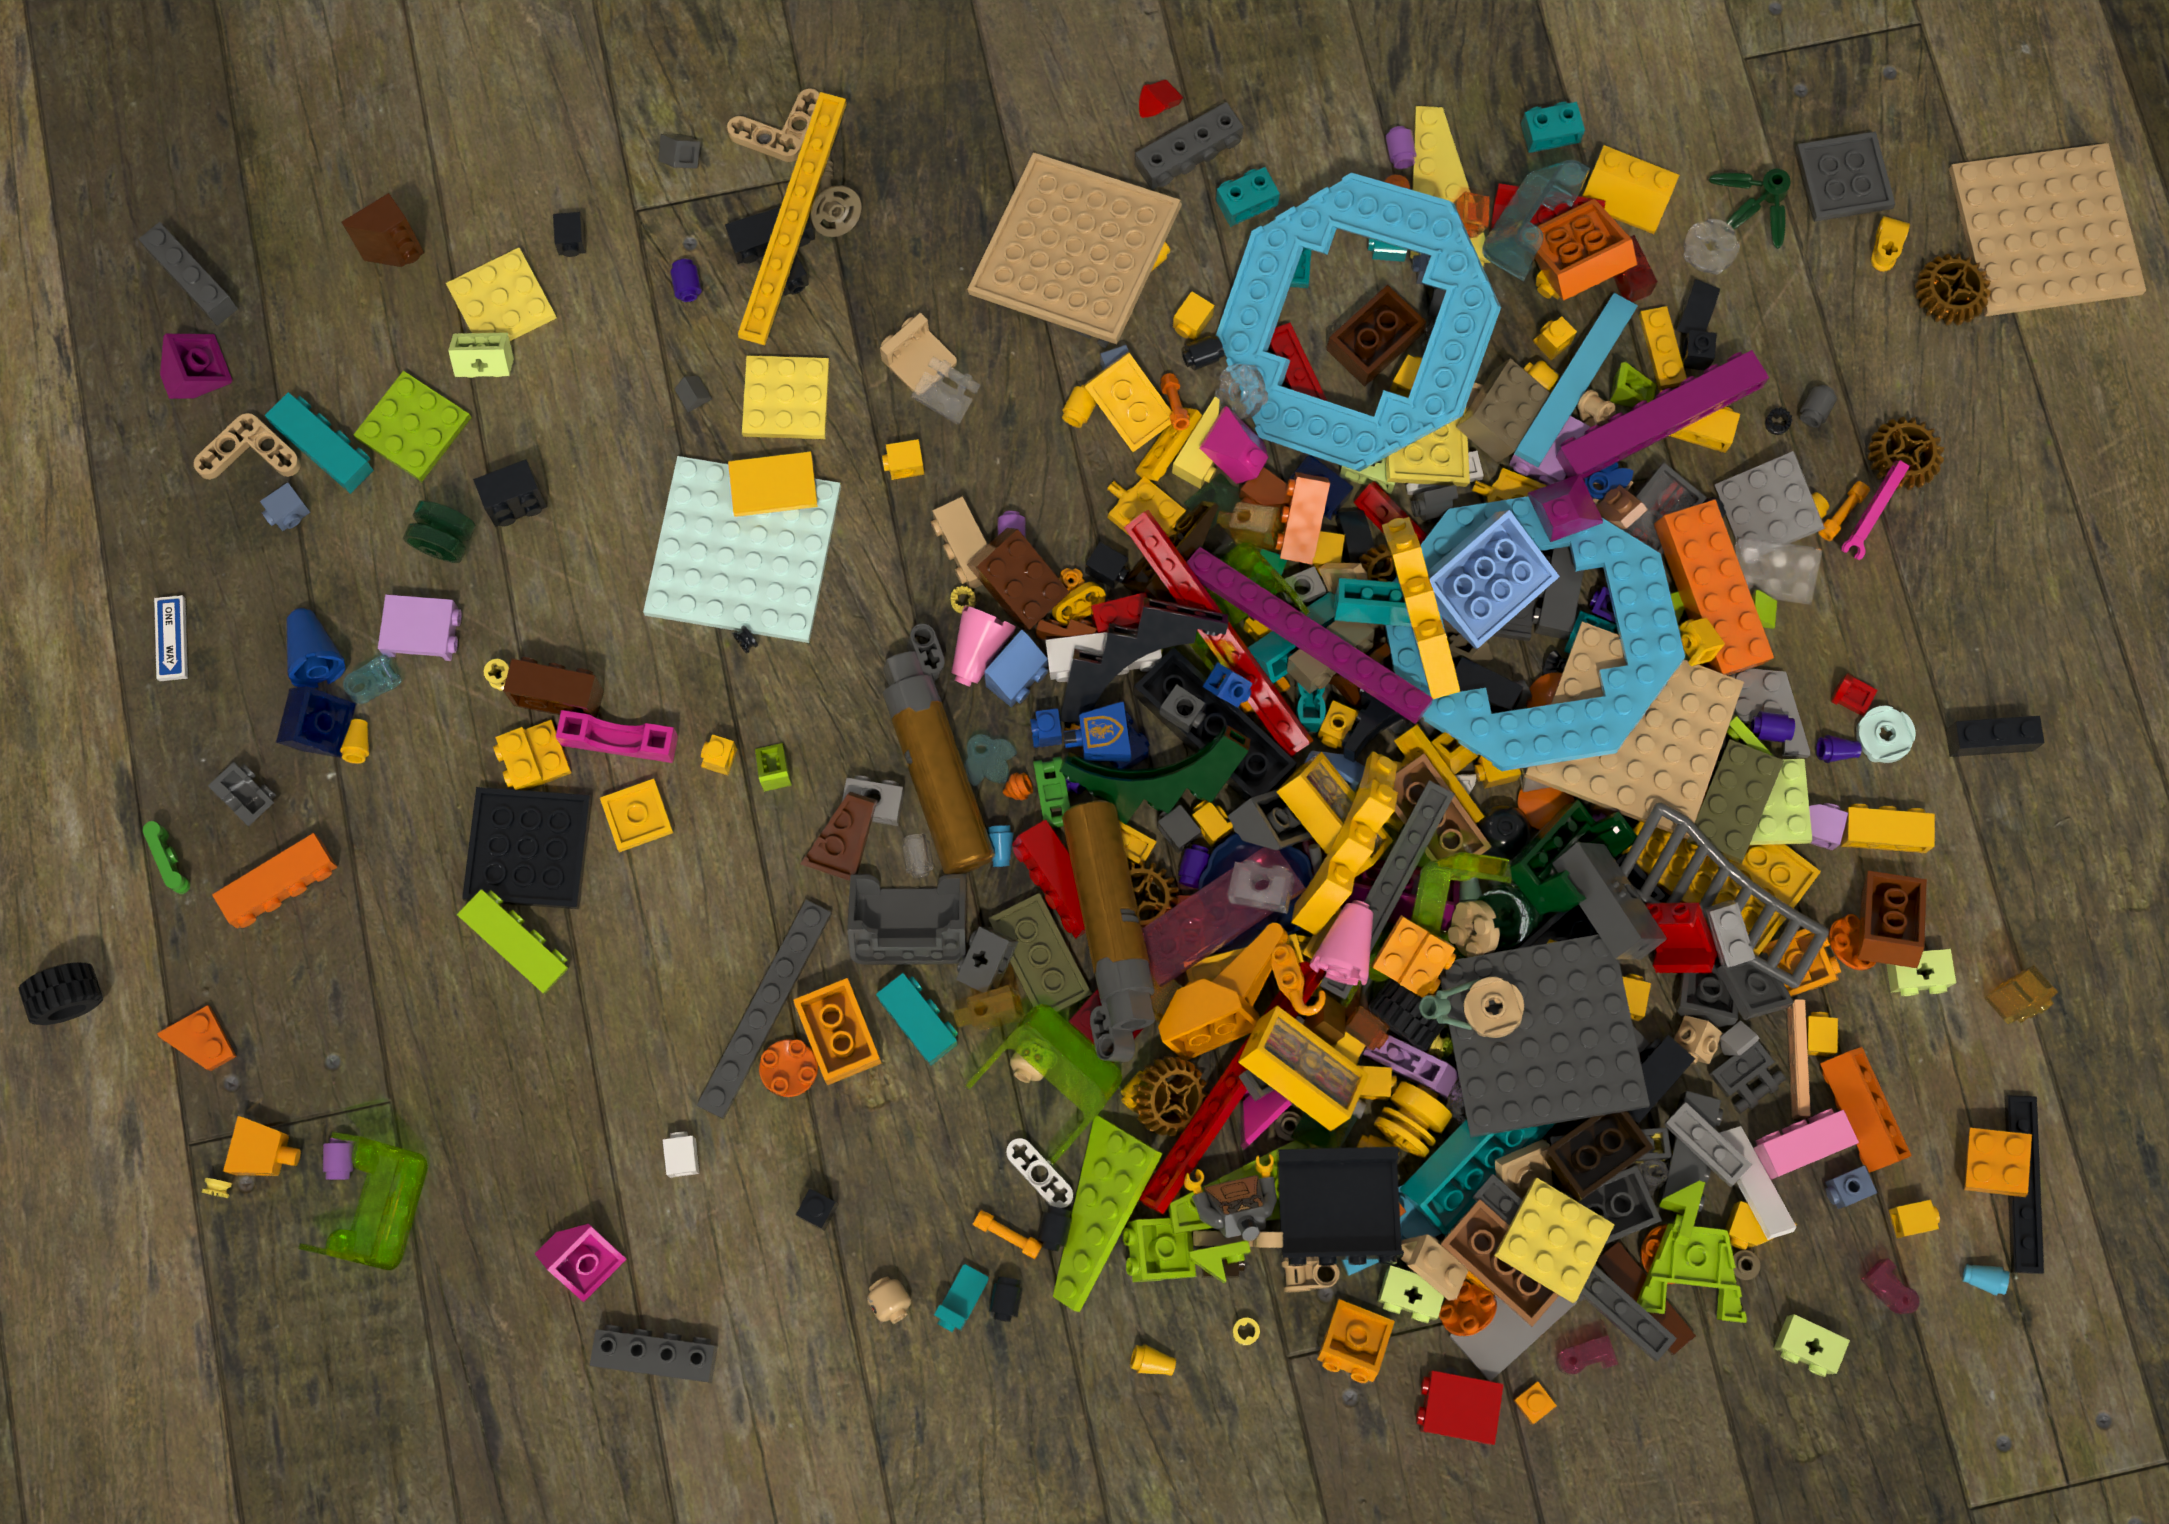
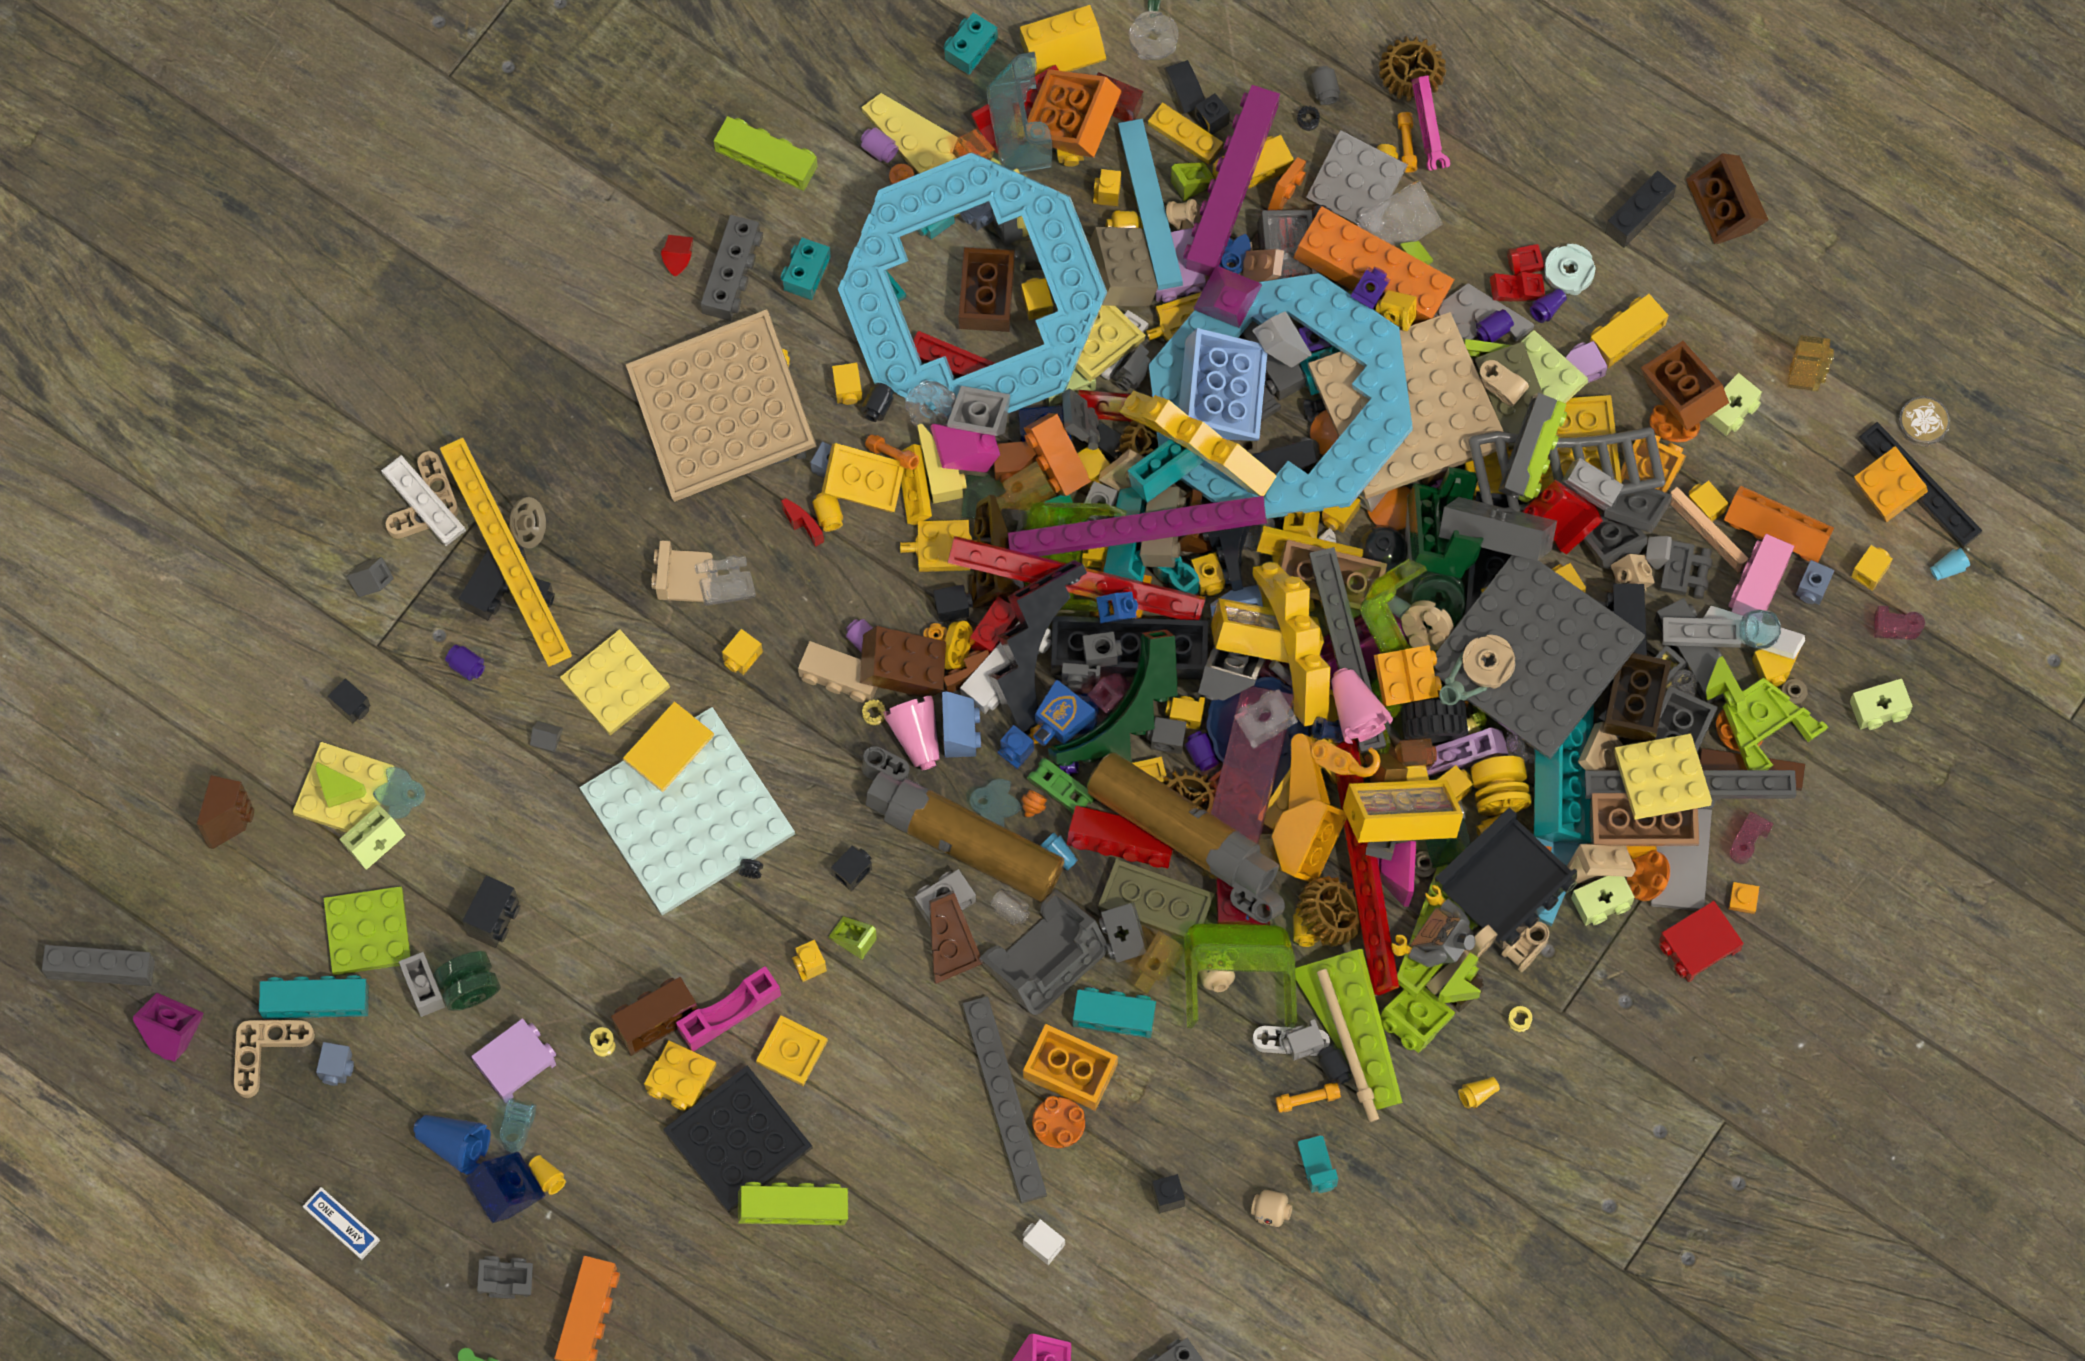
camera: 40 degrees left, 5 degrees down
black brick [988,1276,1023,1322] -> none
light orange plate [1317,1299,1395,1383] -> none
none -> lime slope [315,762,367,808]
none -> clear light blue plate [373,767,425,819]
none -> white tile [381,455,466,546]
none -> light grey brick [399,952,445,1017]
none -> lime brick [714,116,818,191]
none -> red slope [781,498,824,547]
none -> black brick [831,845,872,892]
none -> light grey slope [947,386,1010,436]
none -> dark grey plate [1062,388,1100,450]
none -> dark grey plate [1062,663,1100,692]
none -> clear pink leg [1088,673,1131,713]
none -> light grey slope [1252,311,1312,368]
none -> orange wing [1267,157,1306,211]
none -> light grey brick [1282,1019,1324,1061]
none -> dark blue bush [1312,717,1344,743]
none -> tan bar [1317,969,1379,1123]
none -> dark purple brick [1351,267,1390,309]
none -> tan piece [1480,360,1529,407]
none -> red slope [1490,272,1545,301]
none -> piece [1498,392,1567,502]
none -> reddish brown slope [1686,153,1769,244]
none -> clear light blue hair [1739,609,1781,649]
none -> tile [1898,396,1950,447]

